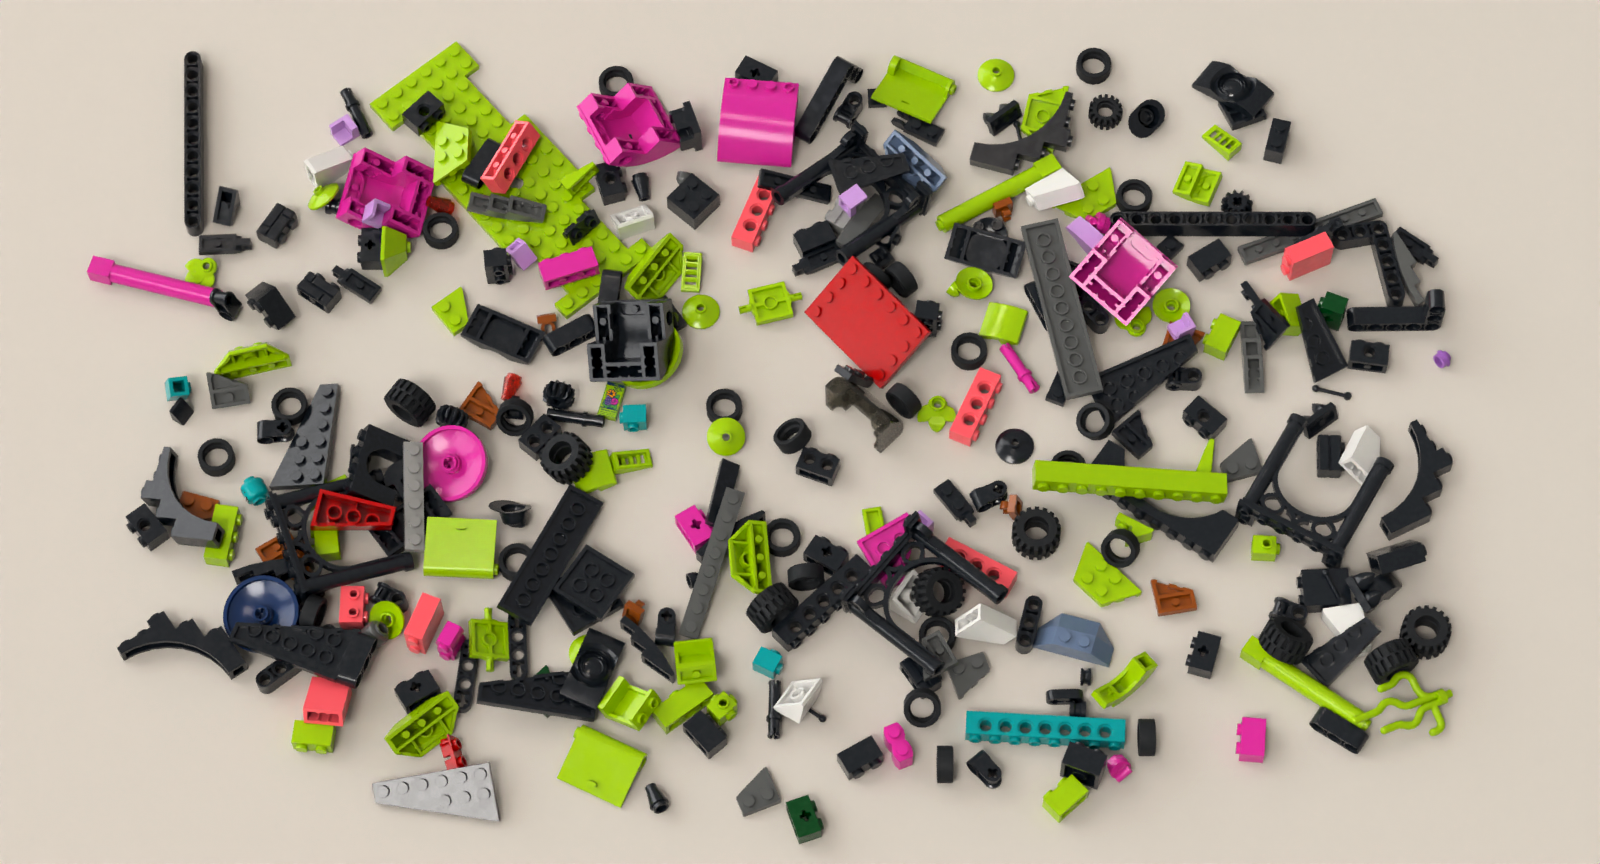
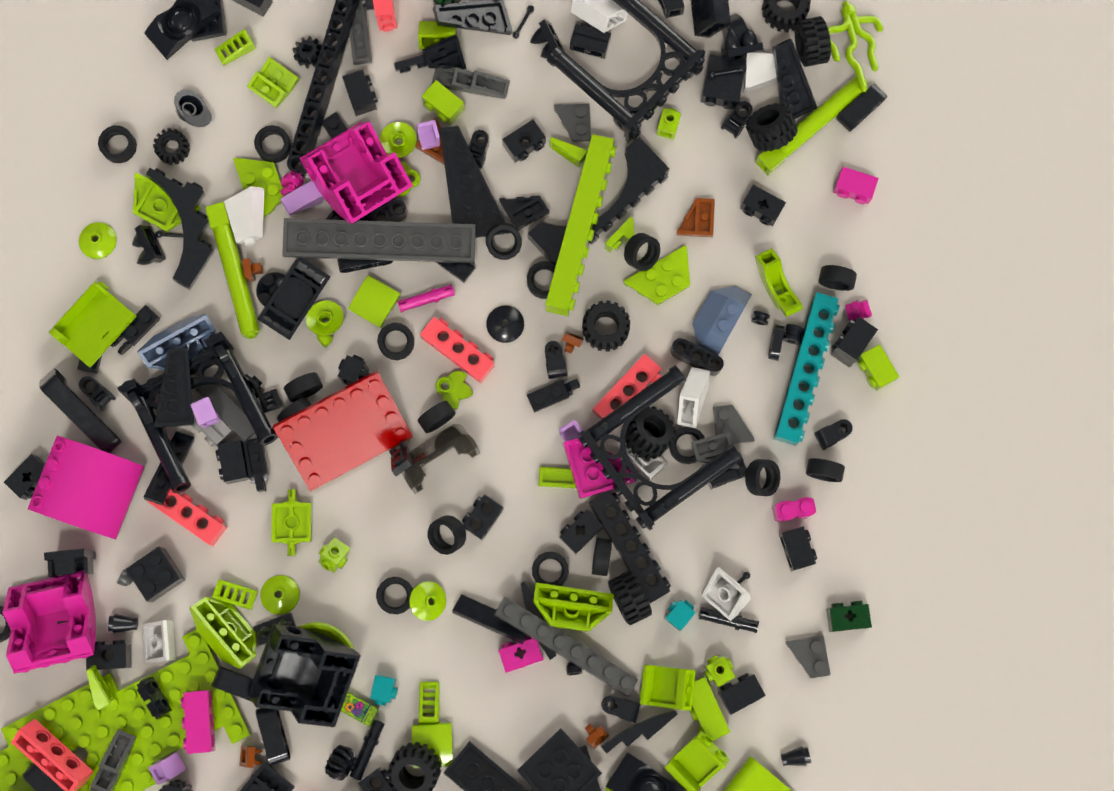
camera: 80 degrees left, 15 degrees up
none -> lime brick [318,537,350,573]

